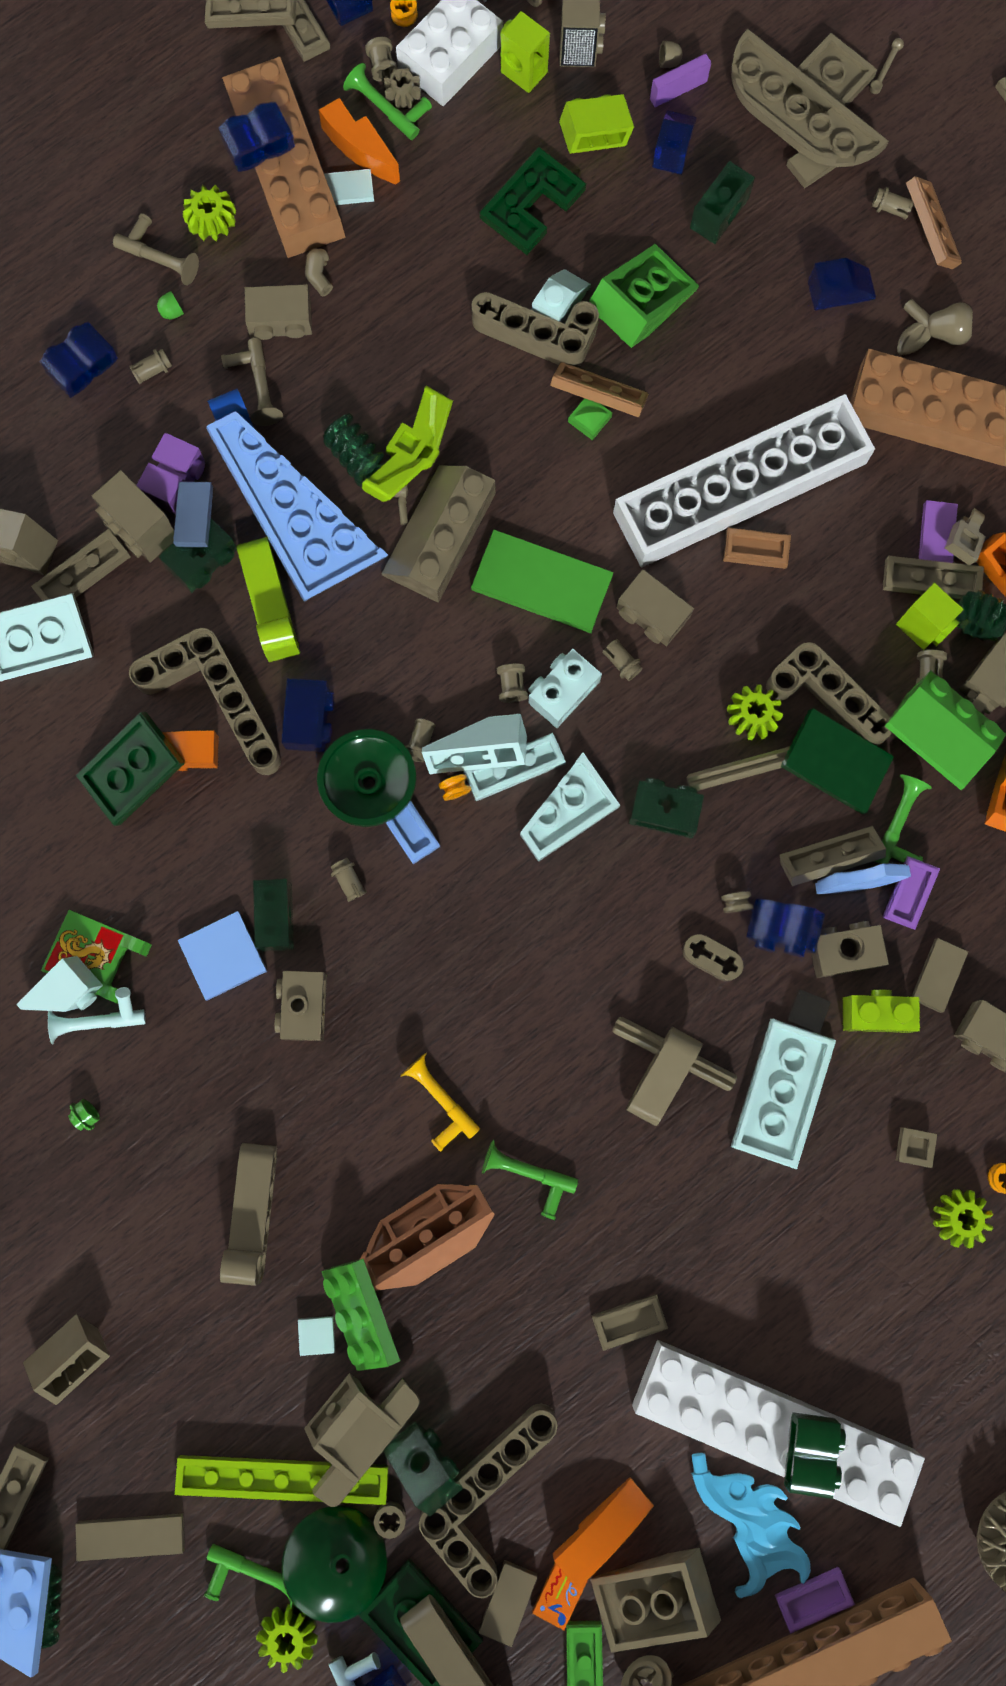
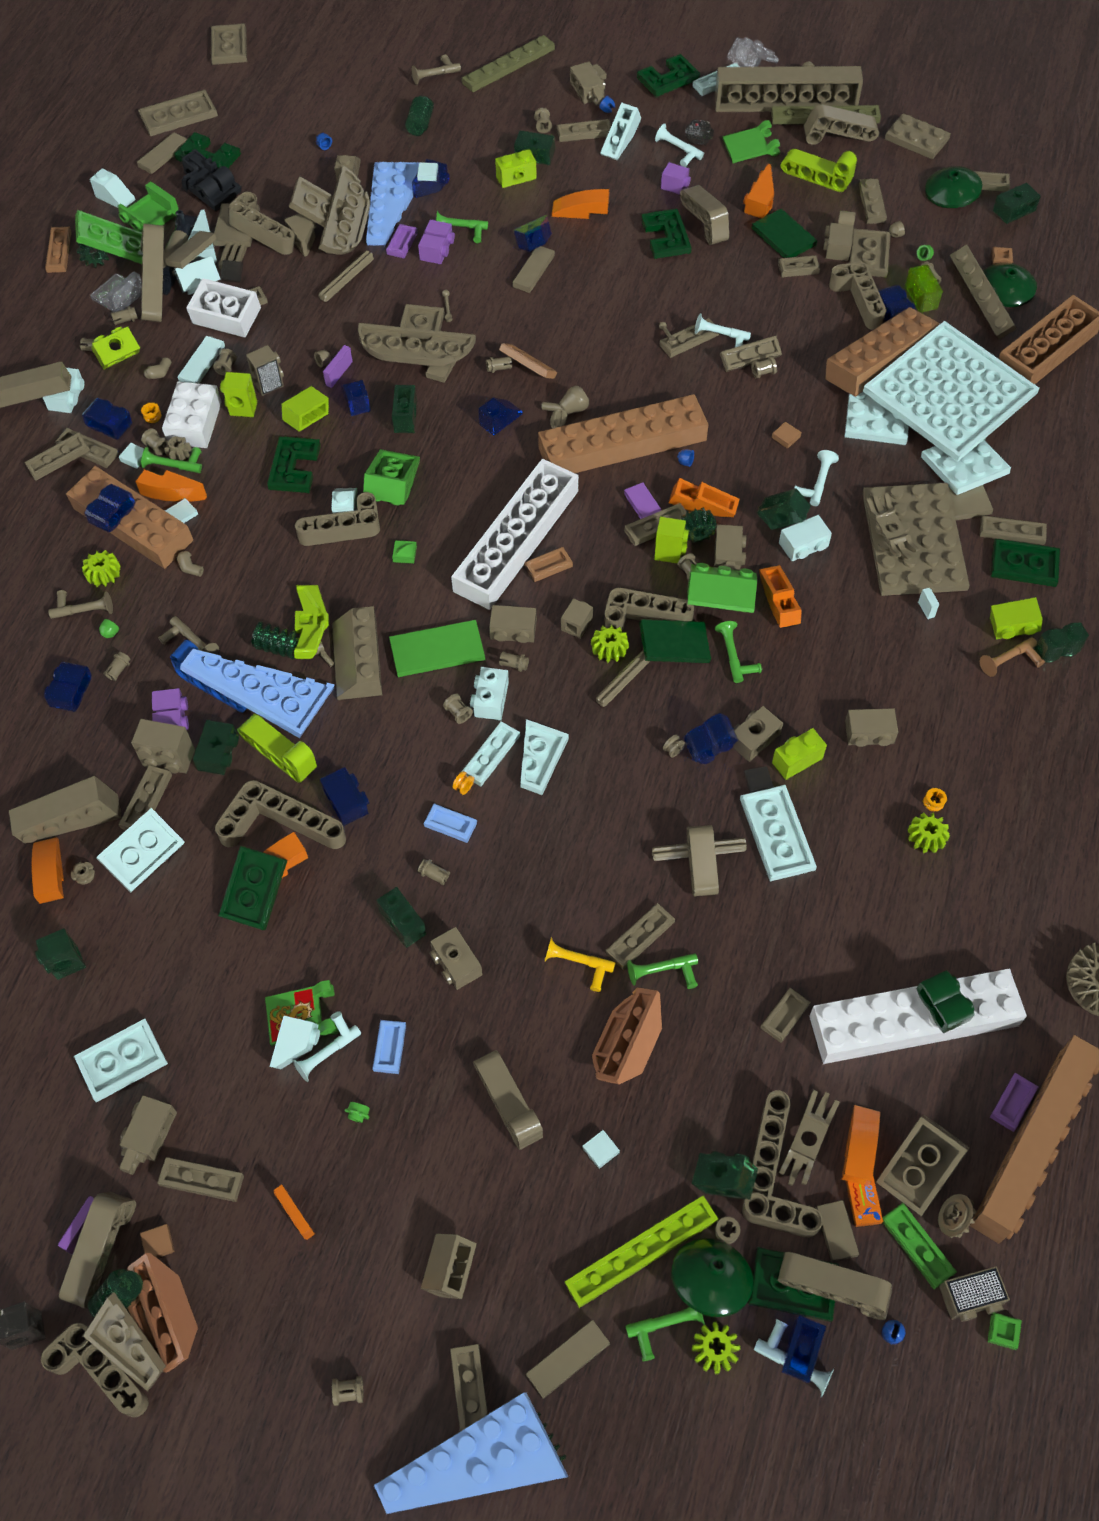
camera: 30 degrees left, 20 degrees down
sand blue tile [173,482,213,547] -> none
light blue tile [178,911,267,1001] -> none
dark tan brick [244,284,312,340] -> none
dark tan plate [304,1373,420,1507] -> none
dark green dish [317,729,417,827] -> none
bright green plate [322,1259,400,1371] -> none
dark tan pin [405,719,436,762] -> none
light aqua slope [422,714,527,774] -> none
medium nougat tile [550,362,649,417] -> none
clear green brick [628,778,704,839] -> none
dark tan beam [682,934,743,981] -> none
medium azure piece [691,1453,811,1598] -> none
dark tan plate [780,826,886,886] -> none
light blue tile [815,863,911,894] -> none
medium lavender tile [882,856,940,930] -> none
dark tan plate [895,1127,937,1168] -> none
dark tan tile [911,938,968,1013] -> none
dark tan plate [944,508,986,566] -> none
none -> light aqua tile [119,443,144,469]
none -> light blue tile [373,1020,406,1074]
none -> dark tan brick [561,599,593,639]
none -> dark tan tile [606,903,675,970]
none -> dark tan piece [779,1090,840,1186]

